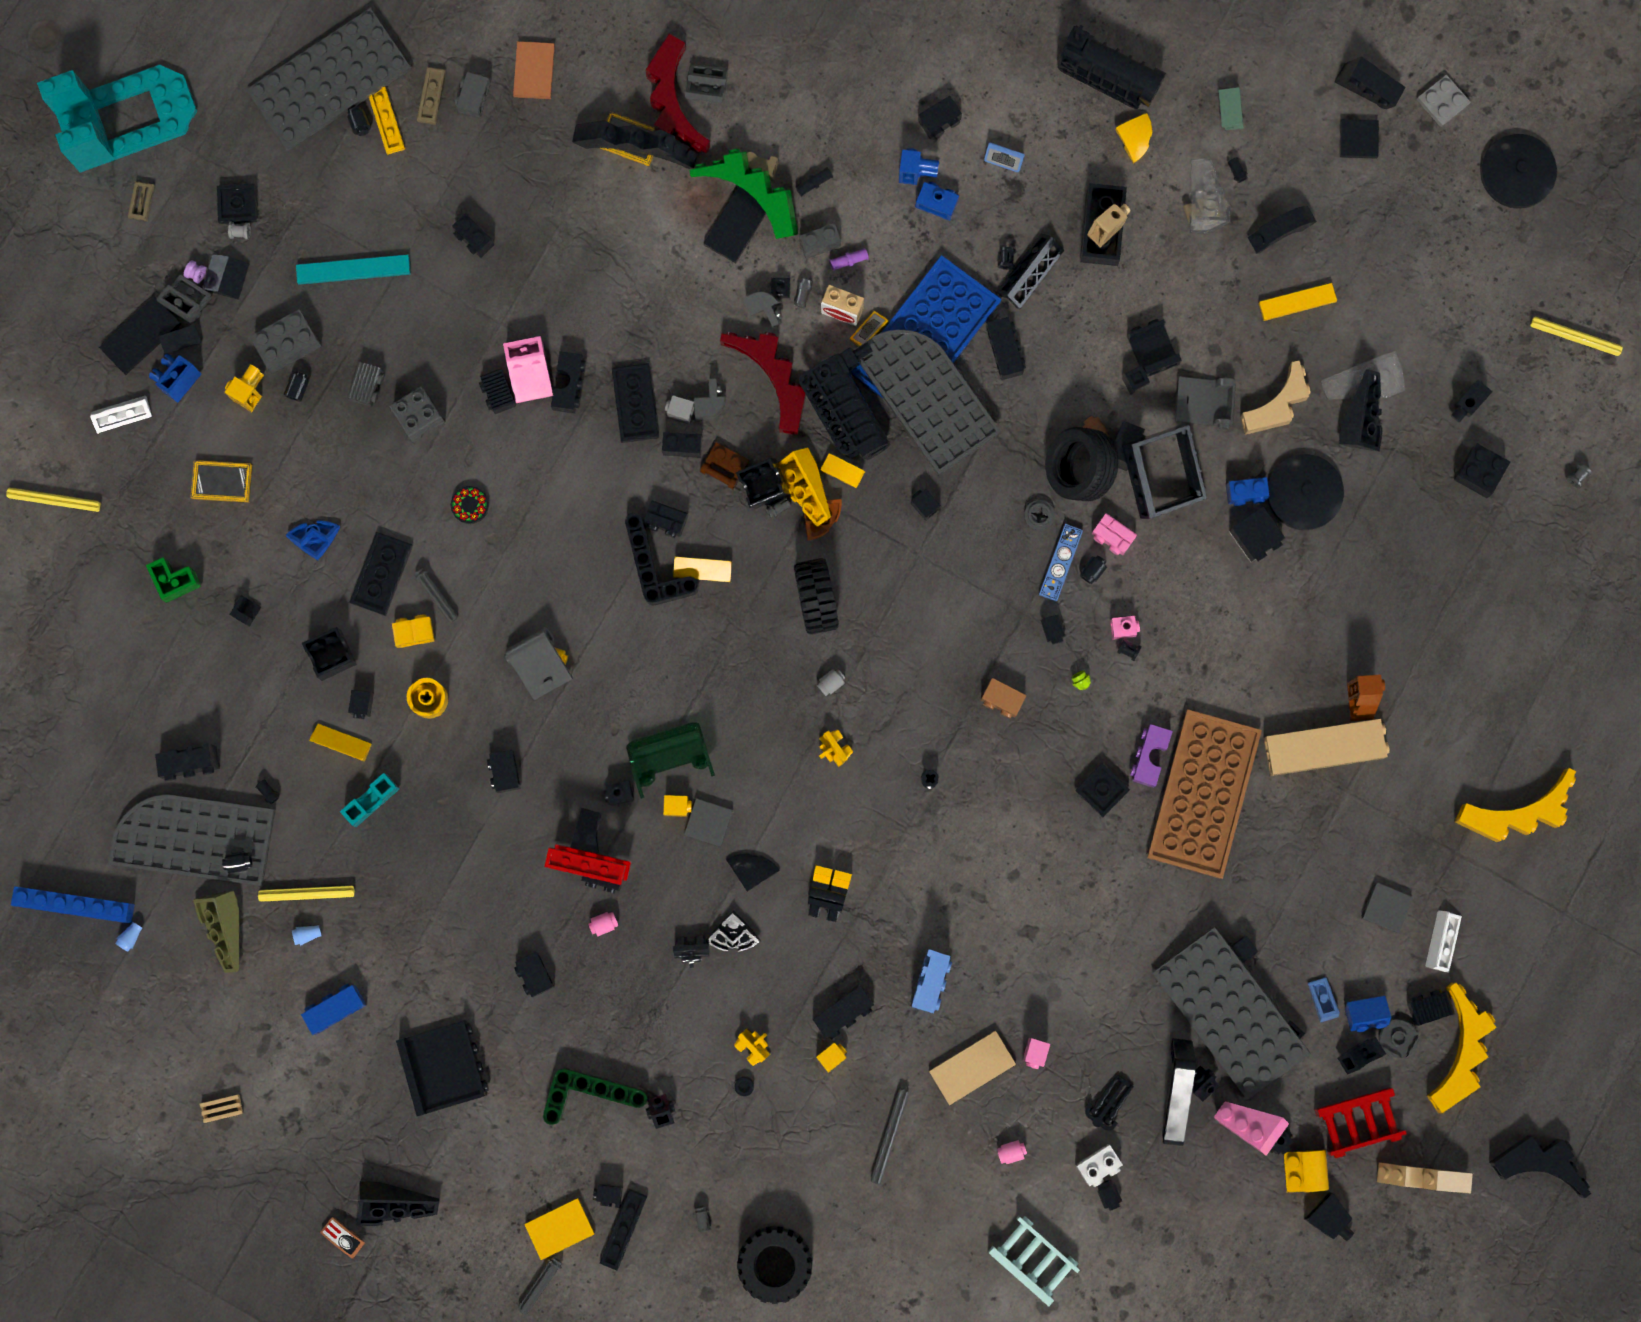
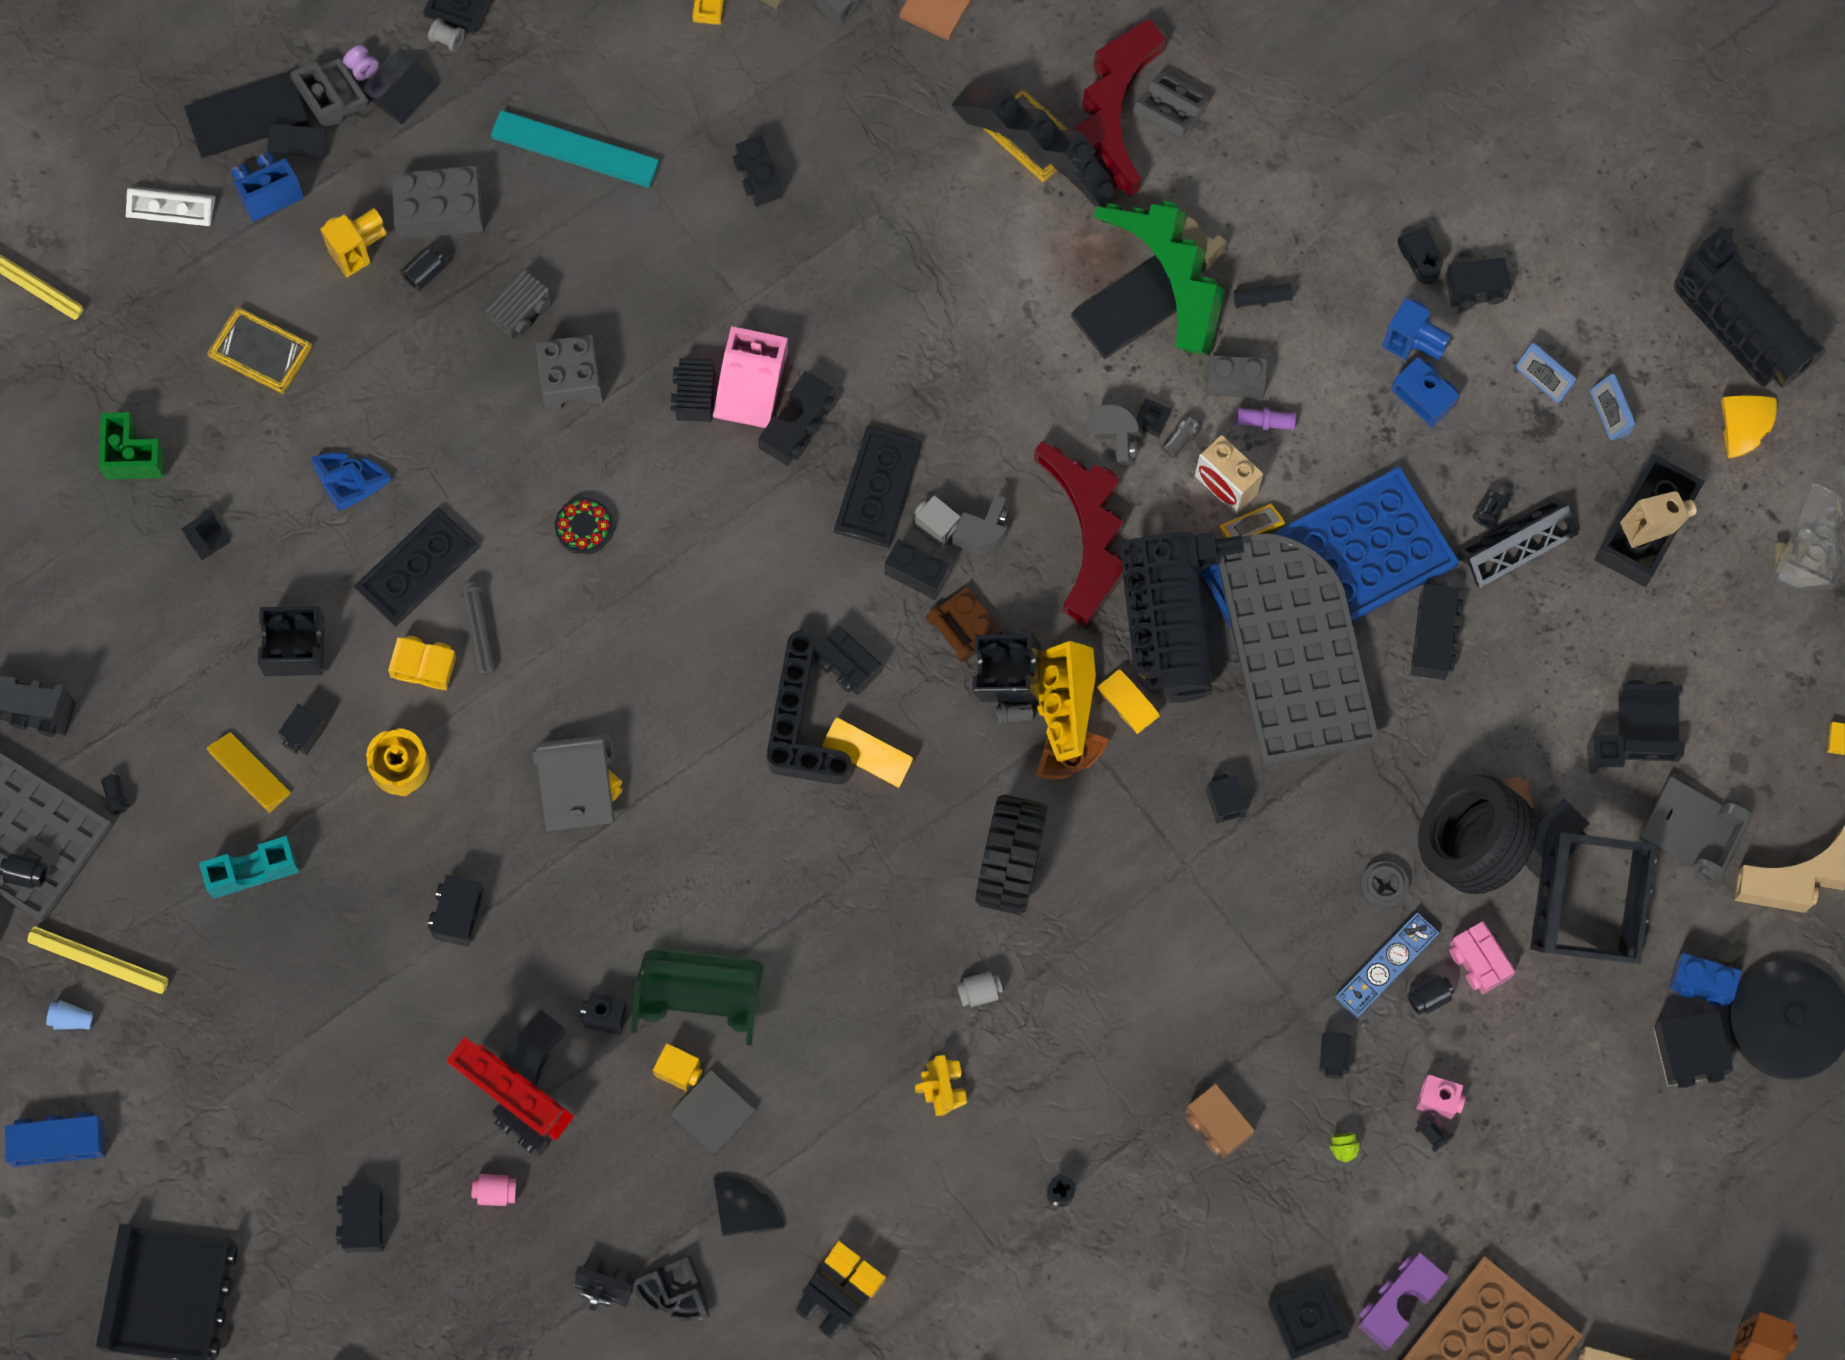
camera: 20 degrees right, 10 degrees down
none -> black piece [1397,226,1443,284]
none -> slope [1591,374,1636,440]

